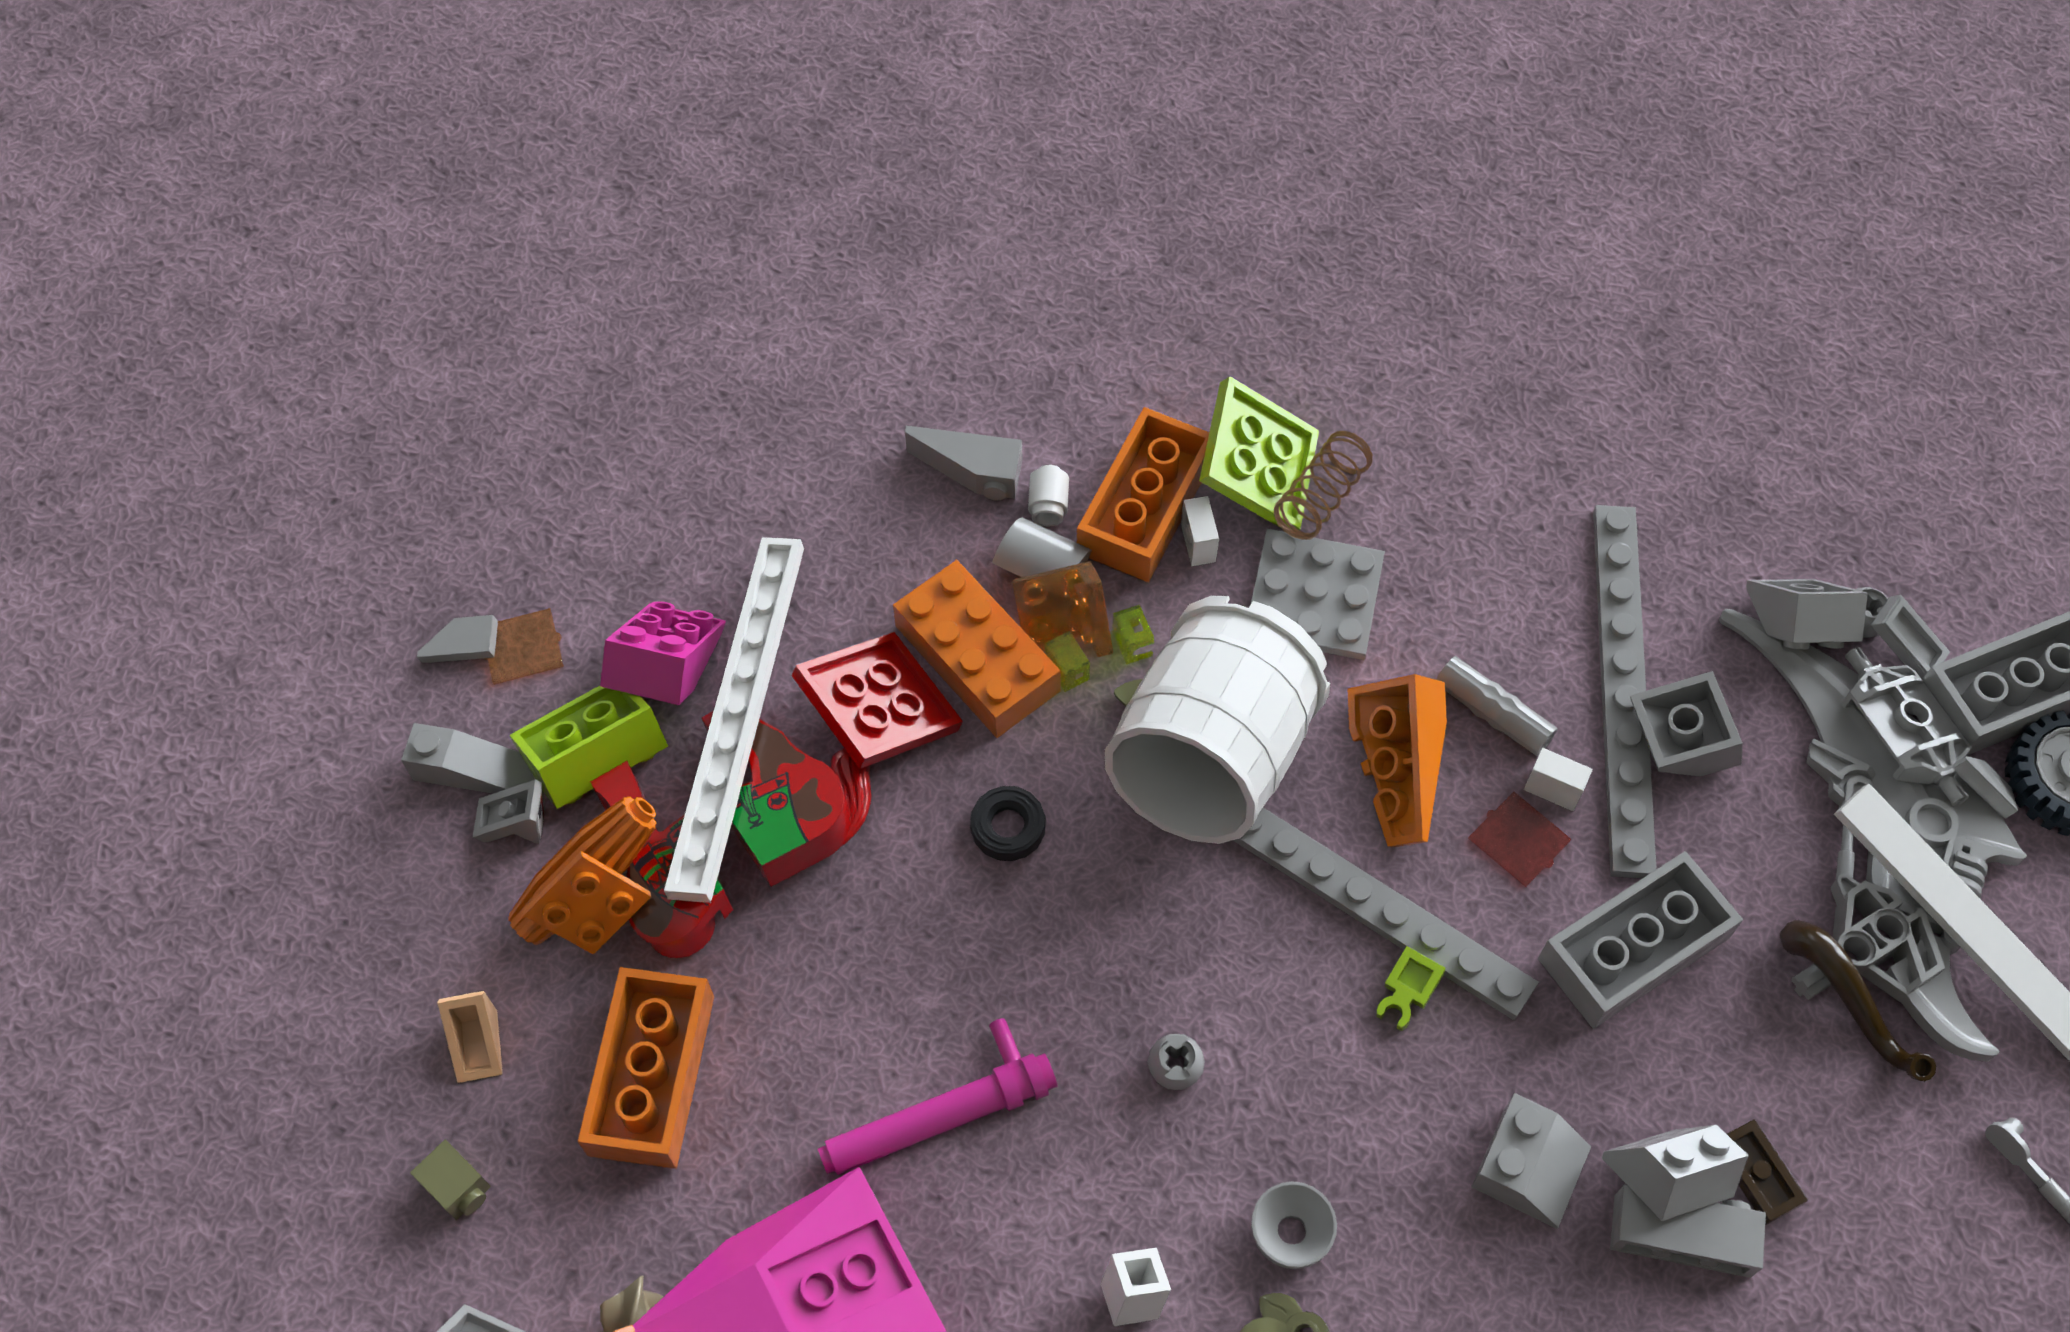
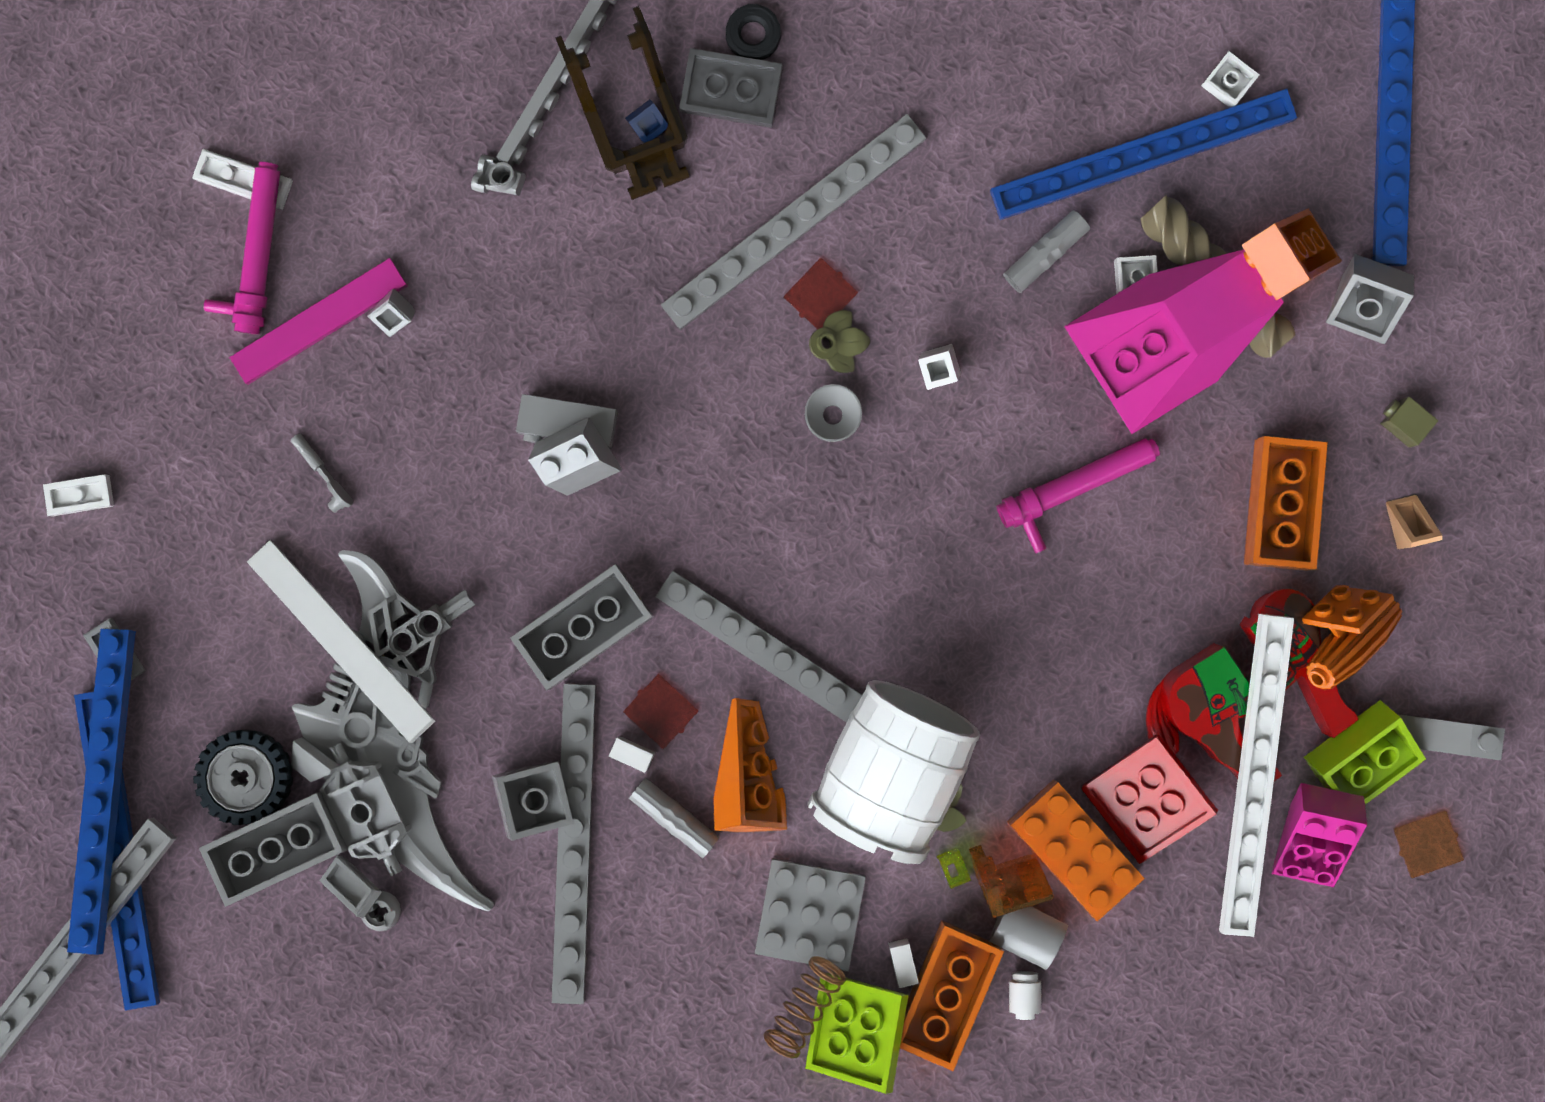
camera: 175 degrees right, 25 degrees up
light grey tile [417,615,498,663] -> none
light grey slope [473,779,545,844] -> none
light grey slope [905,425,1023,501] -> none
black tyre [970,786,1046,861] -> none
clear neon green piece [1044,631,1090,692] -> none
light grey piece [1147,1034,1205,1090] -> none
lime plate [1376,946,1446,1031] -> none
light grey slope [1471,1093,1591,1229] -> none
dark brown plate [1727,1119,1808,1225] -> none
light grey slope [1746,579,1868,649] -> none
dark brown animal [1779,920,1936,1082] -> none

